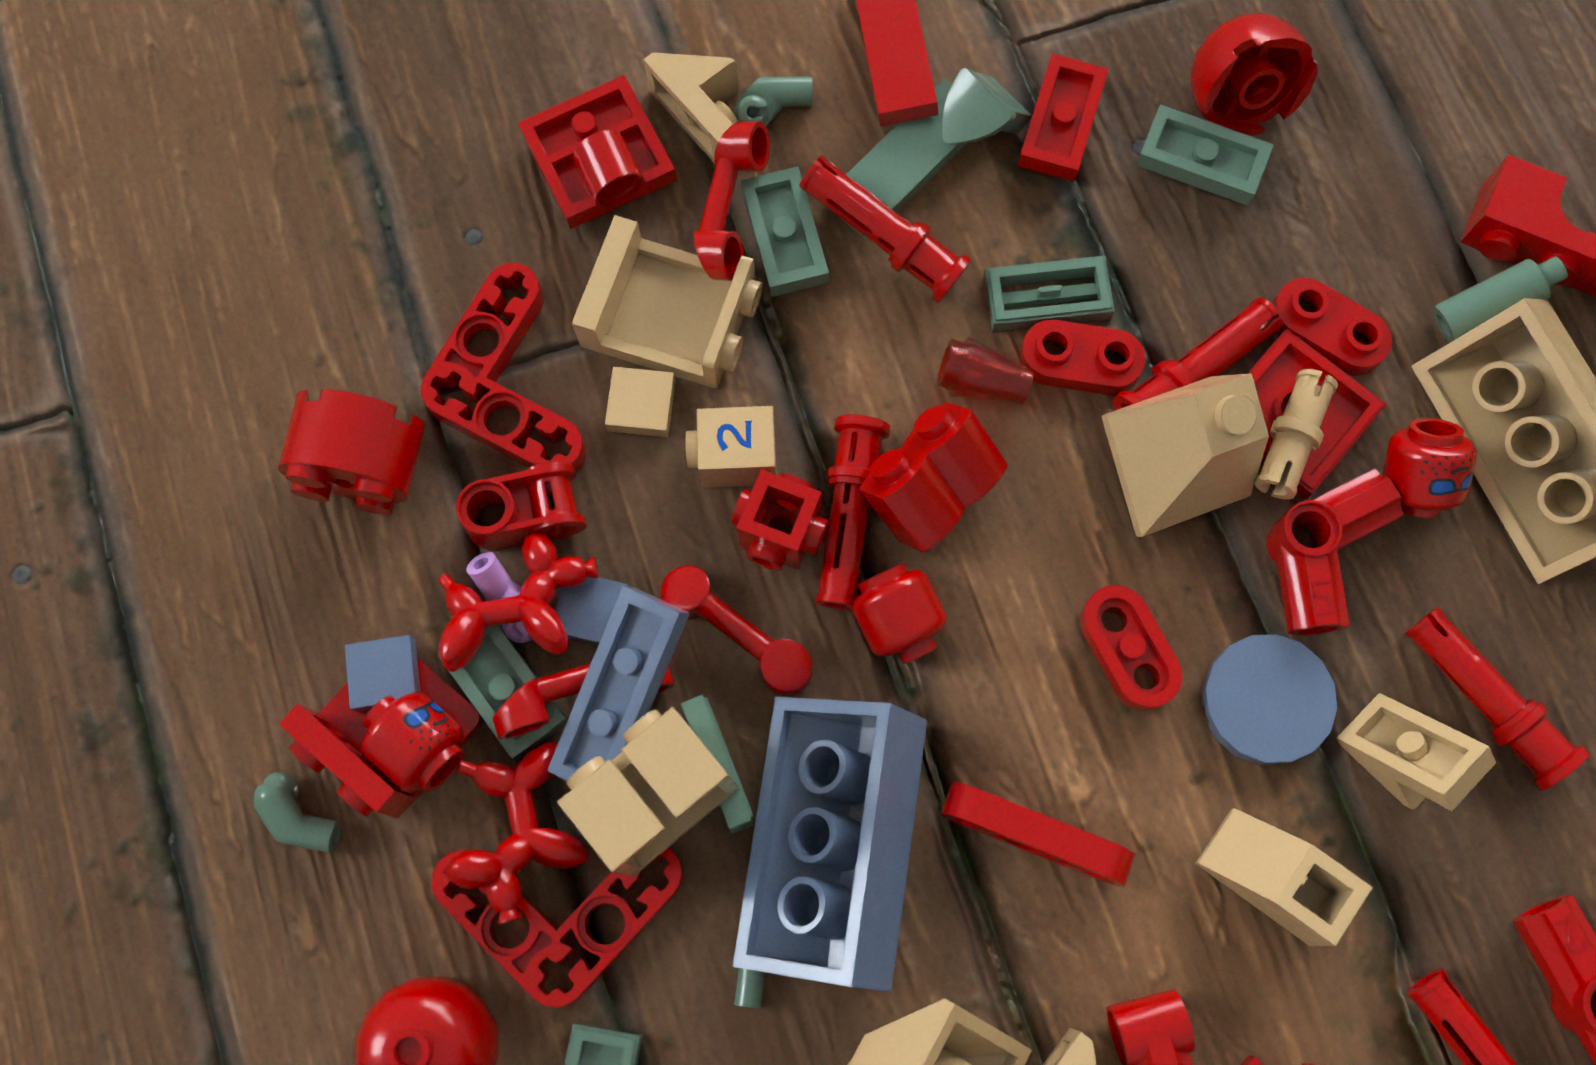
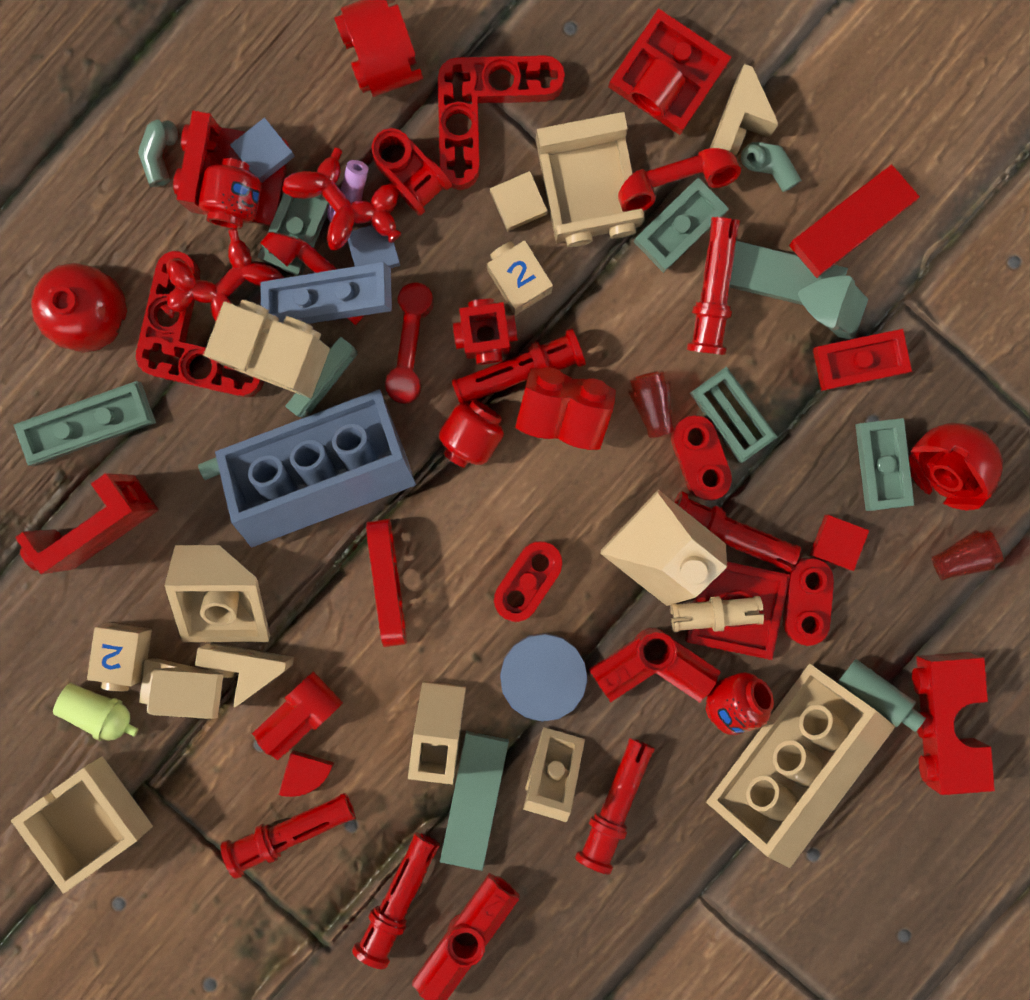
camera: 55 degrees right, 15 degrees up
none -> sand green tile [440,731,509,871]
none -> red tile [809,515,869,571]
none -> clear red cone [931,529,1004,581]

